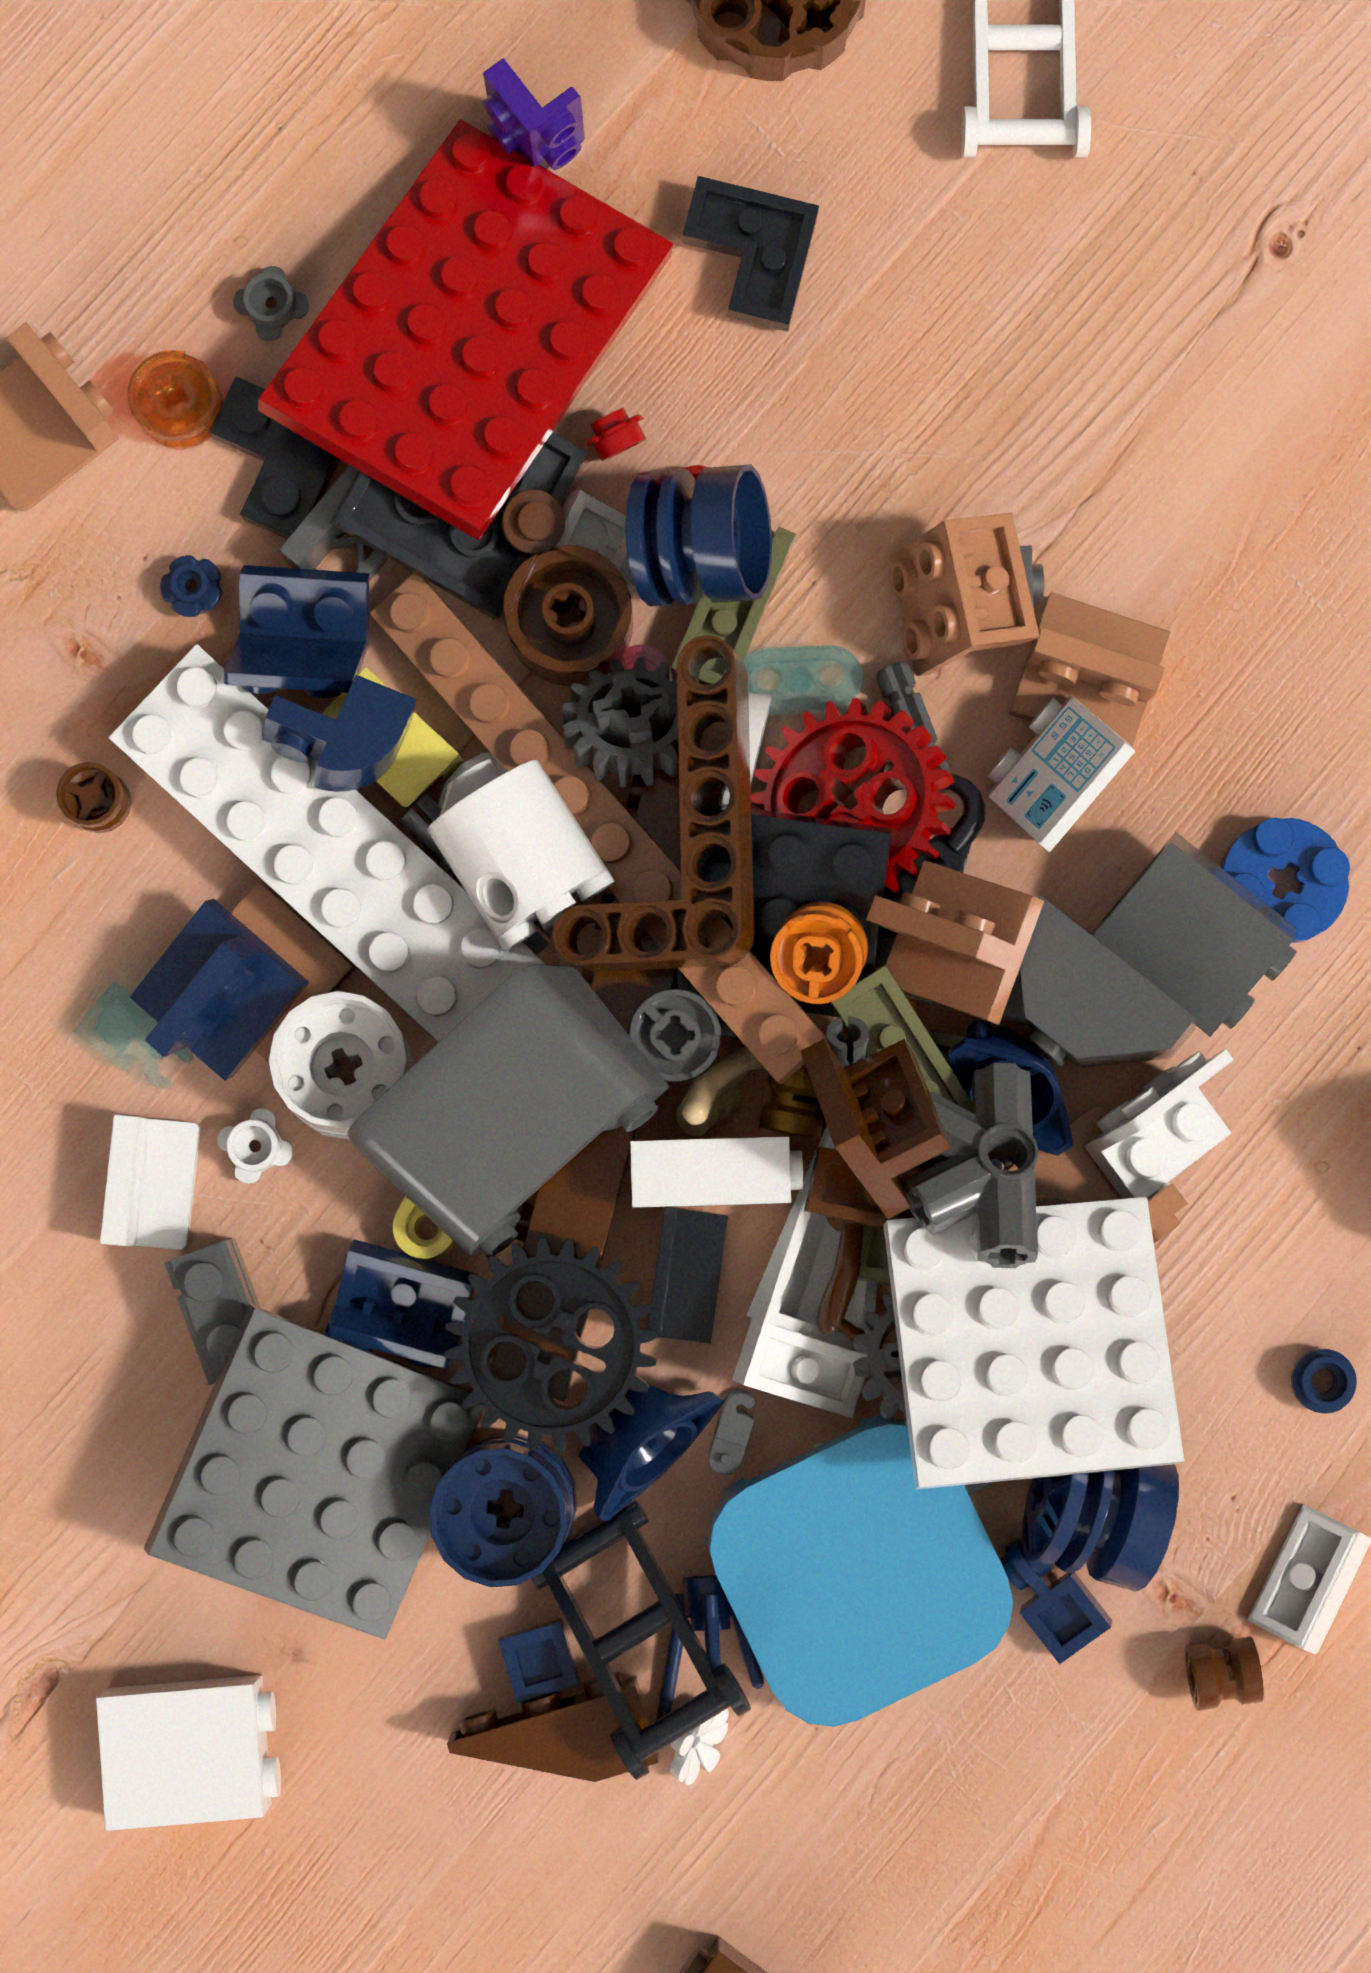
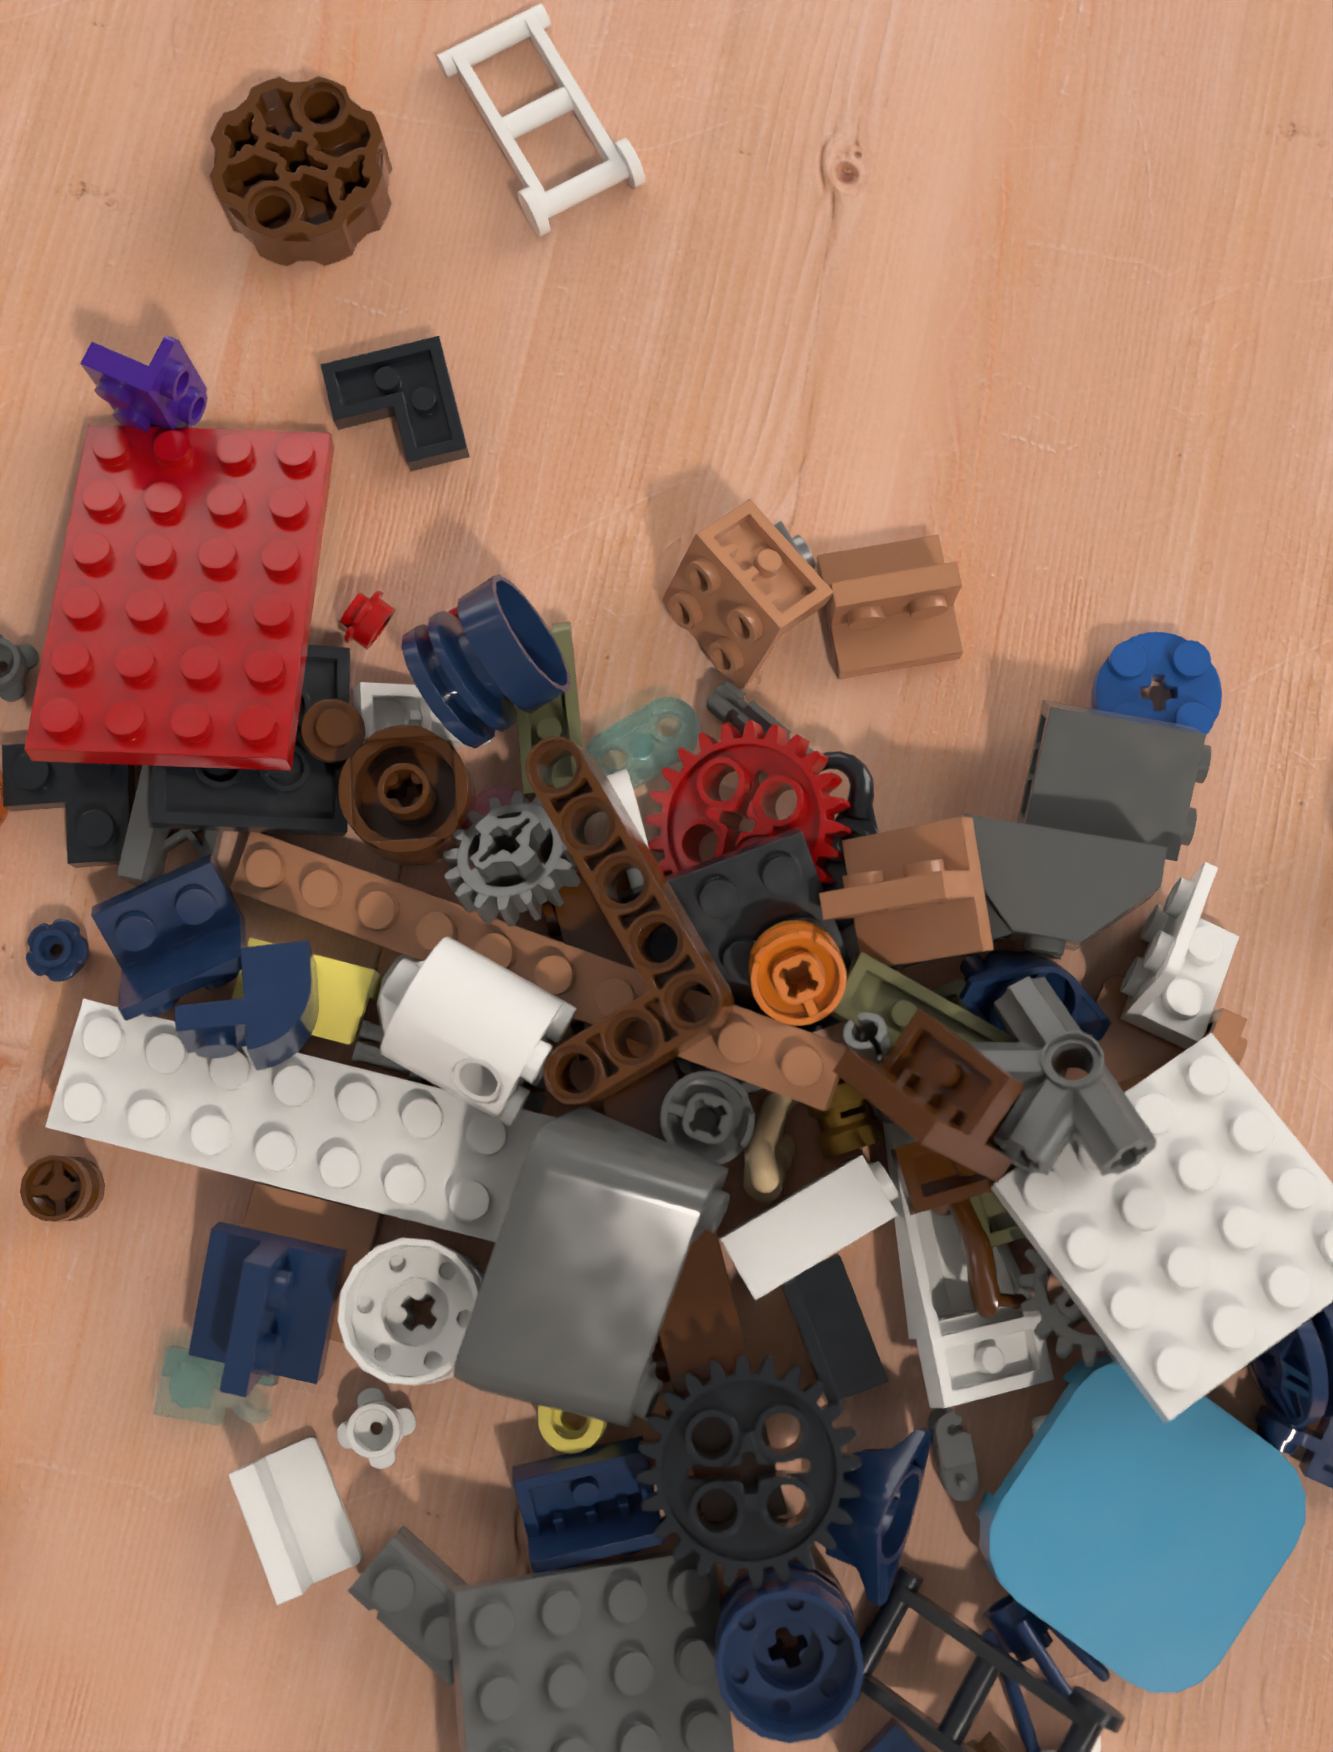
camera: 25 degrees left, 5 degrees down
slope [987,694,1135,852] -> none

